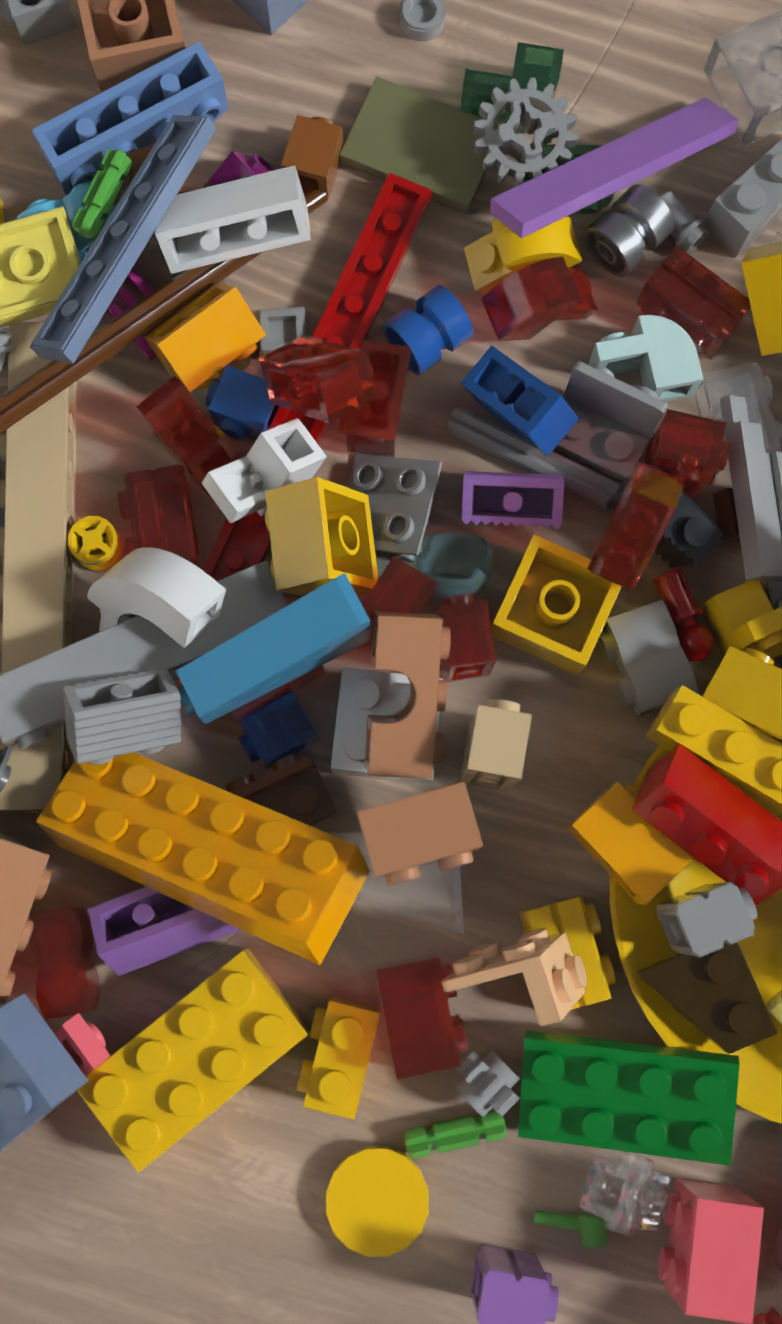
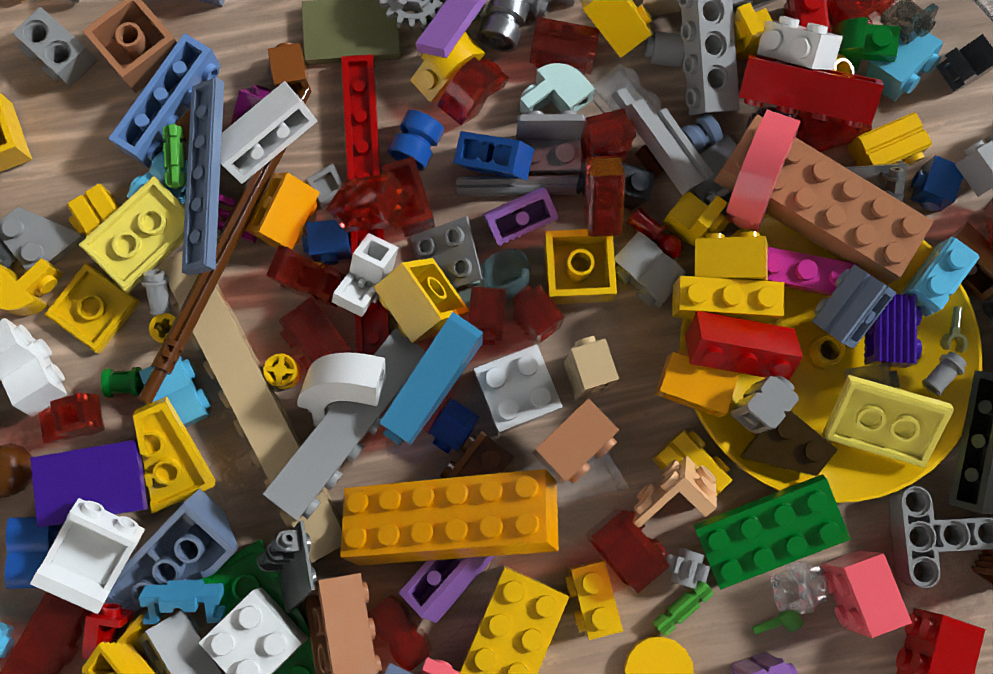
camera: 30 degrees left, 0 degrees up
light grey brick [63,667,182,765] -> none
nougat arch [364,611,451,778] -> none

